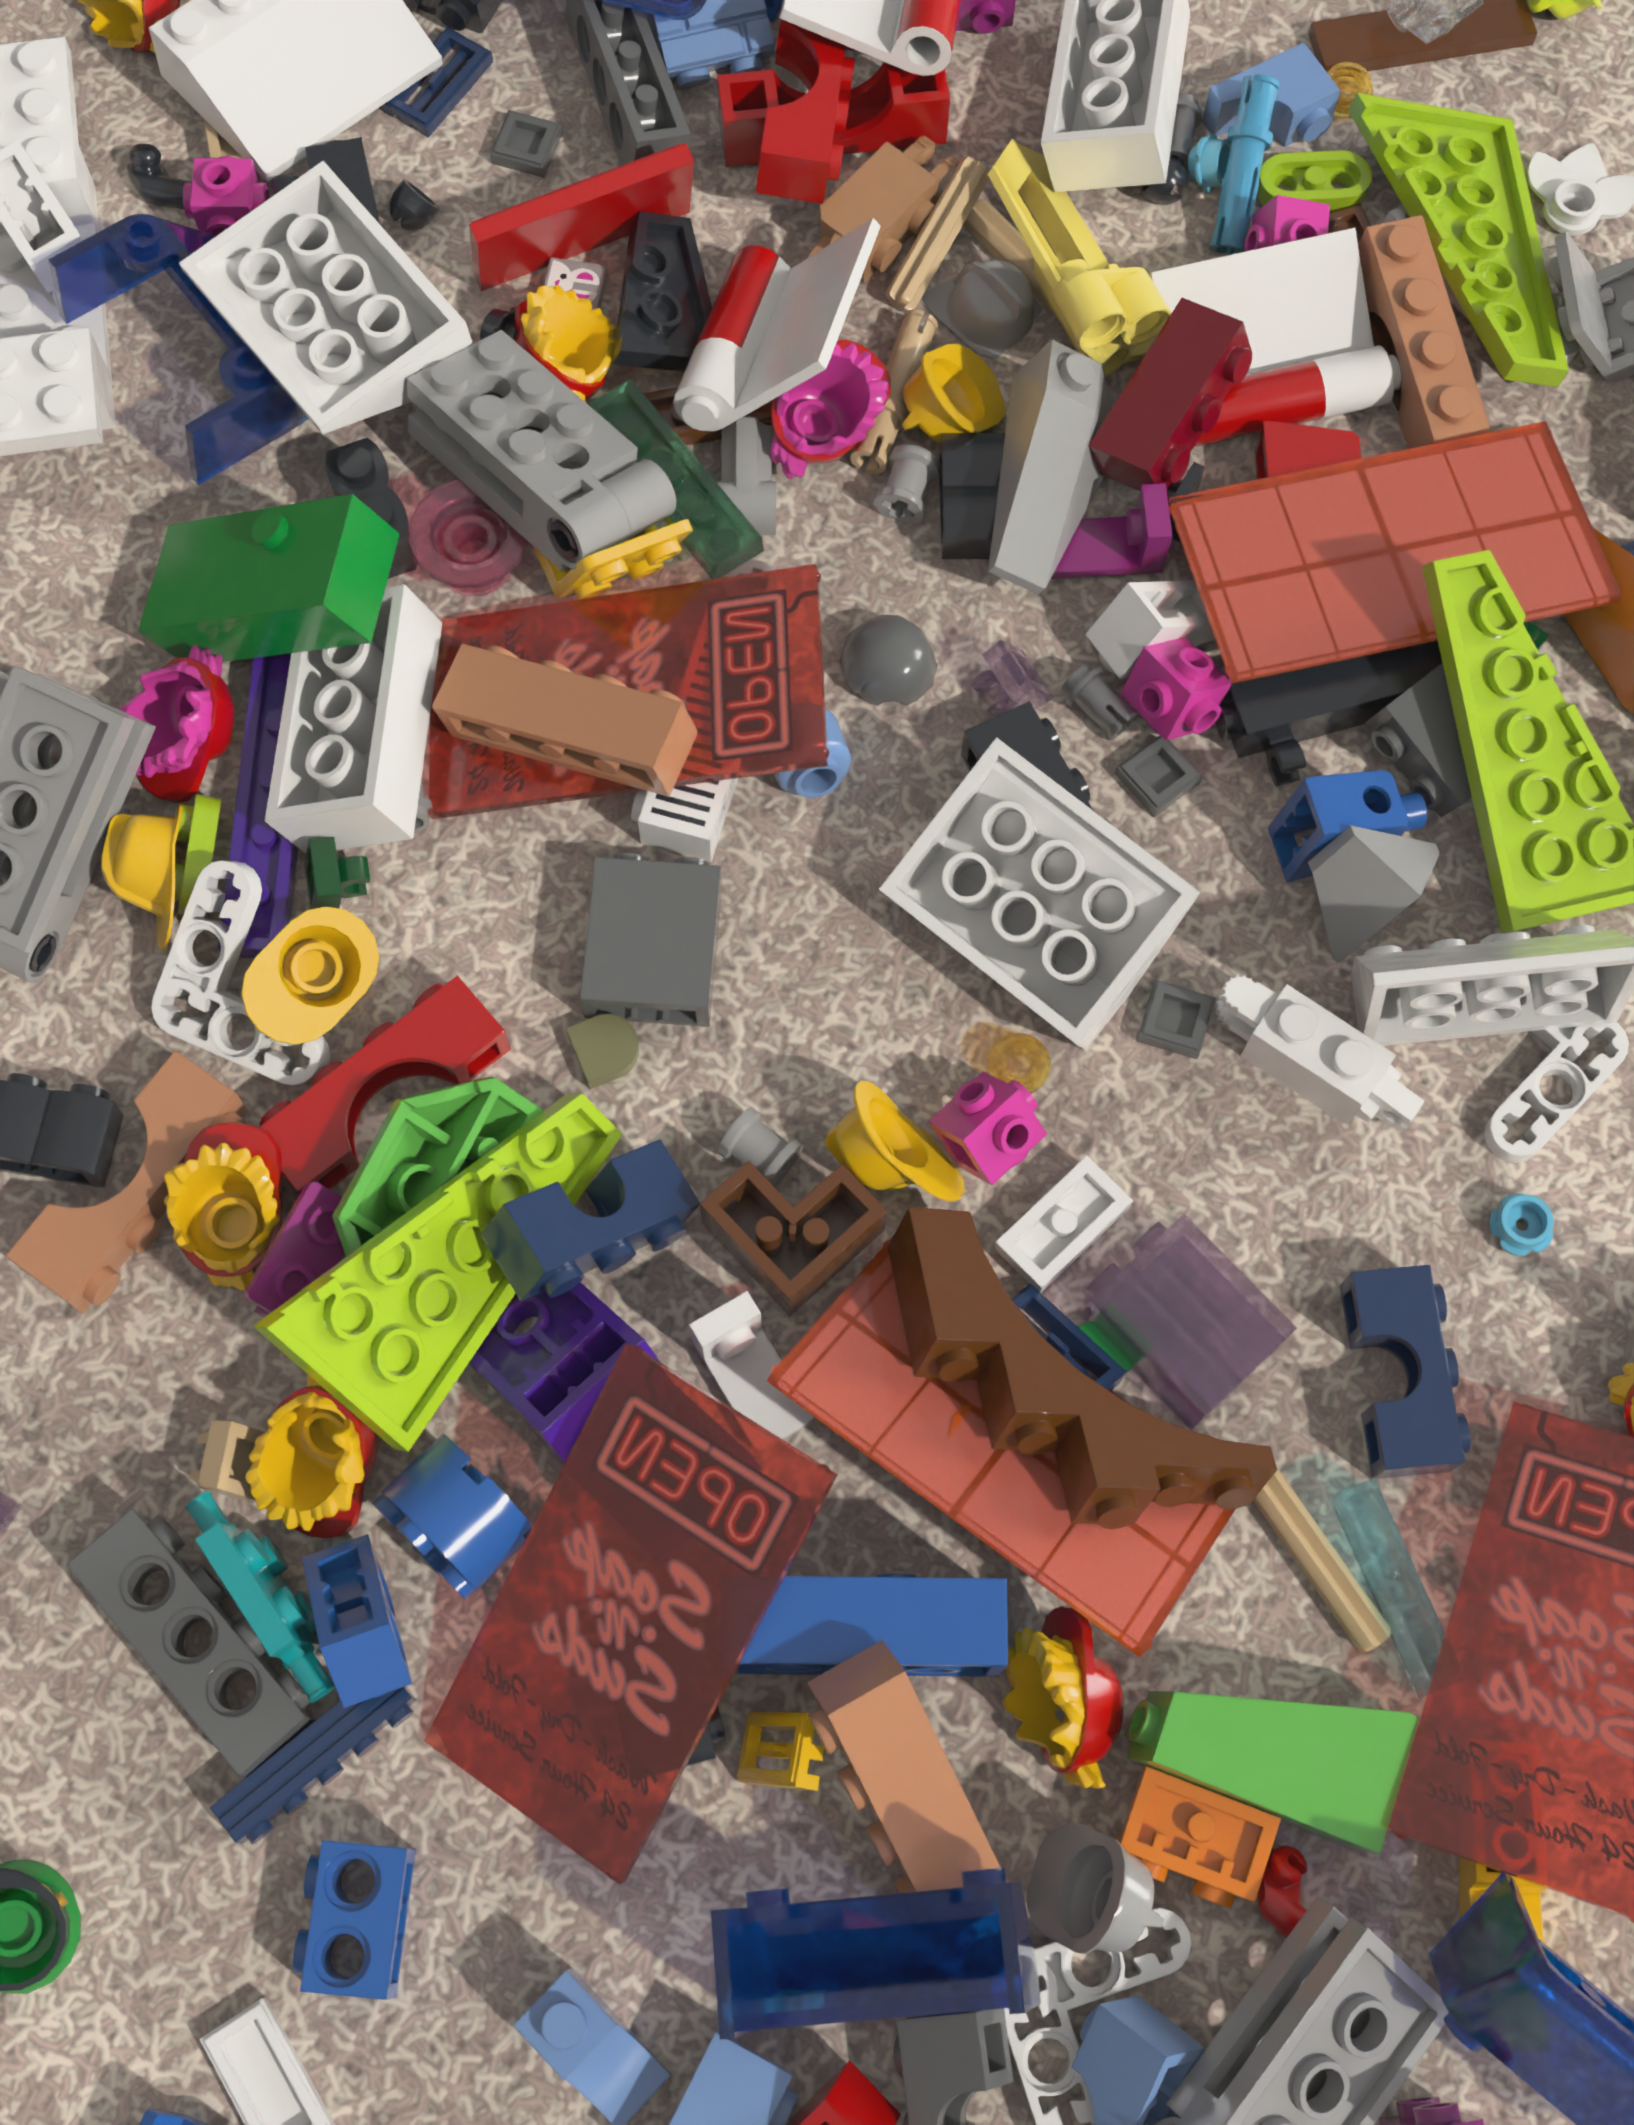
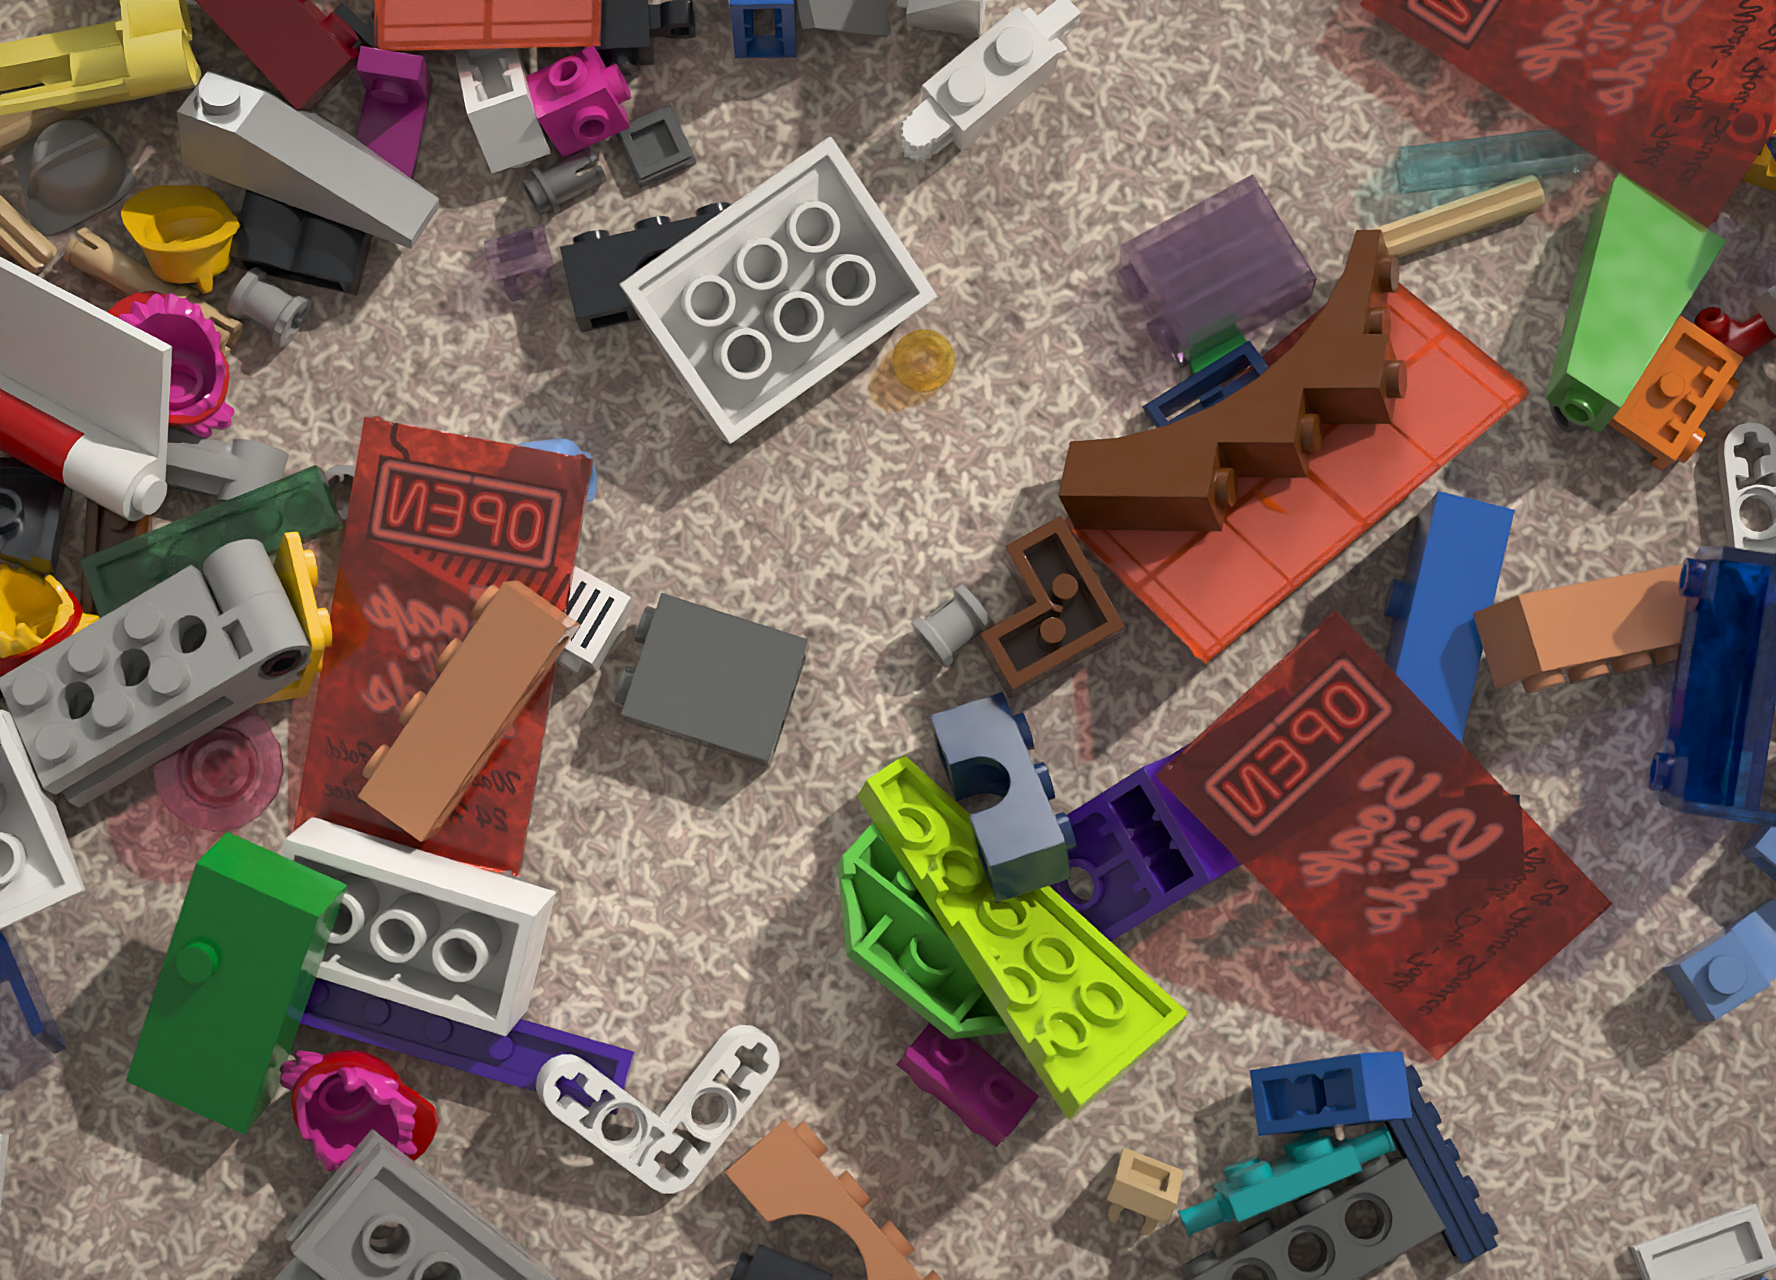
camera: 75 degrees left, 10 degrees up
yellow piece [101,804,183,951] -> none
yellow hair [163,1122,283,1291] -> none
lime plate [175,794,222,915] -> none
yellow piece [241,906,379,1045] -> none
yellow hair [245,1374,377,1539] -> none
red arch [259,975,511,1195] -> none
blue brick [293,1840,416,2000] -> none
dark green tile [304,837,370,910] -> none
black brick [326,438,418,579] -> none
blue brick [372,1434,535,1600] -> none
olive tile [566,1014,639,1089] -> none
white bracket [689,1291,813,1452] -> none
yellow tile [737,1711,825,1791] -> none
yellow piece [825,1080,965,1202] -> none
dark grey hair [840,615,937,706] -> none
dark pink brick [928,1071,1047,1185] -> none
white plate [994,1156,1133,1293] -> none
yellow hair [1002,1605,1124,1789] -> none
light grey piece [1027,1823,1165,1954] -> none
dark grey tile [1137,980,1216,1059] -> none
dark blue arch [1339,1265,1471,1480] -> none

